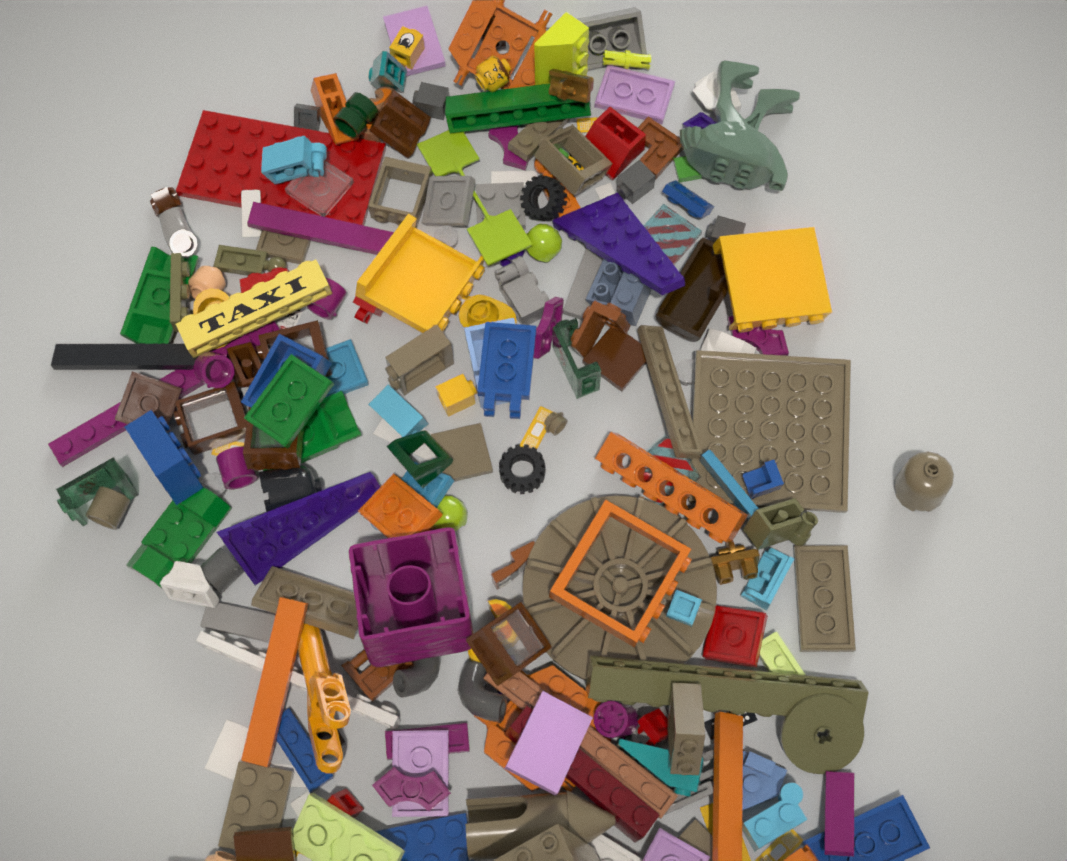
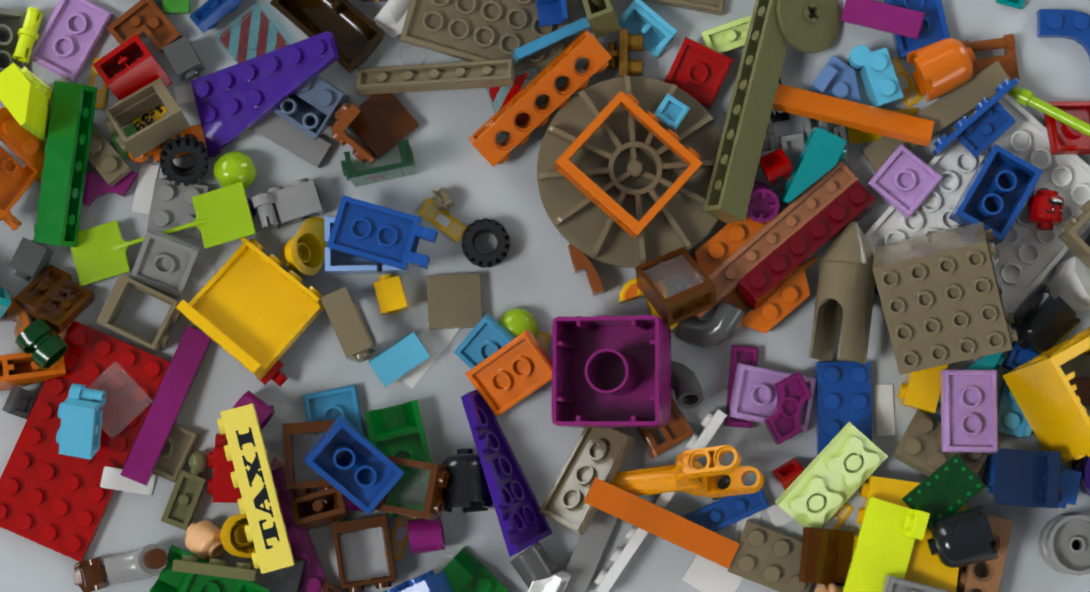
camera: 80 degrees left, 15 degrees up
magenta piece [194,351,234,388] -> none
green tile [244,354,334,449] -> none
dark green tile [386,430,453,489] -> none
yellow head [474,56,511,92] -> none
lavender tile [504,691,593,796] -> none
magenta tile [534,296,564,359] -> none
pearl gold hips [549,69,594,103] -> none
dark tan window [667,683,705,775] -> none

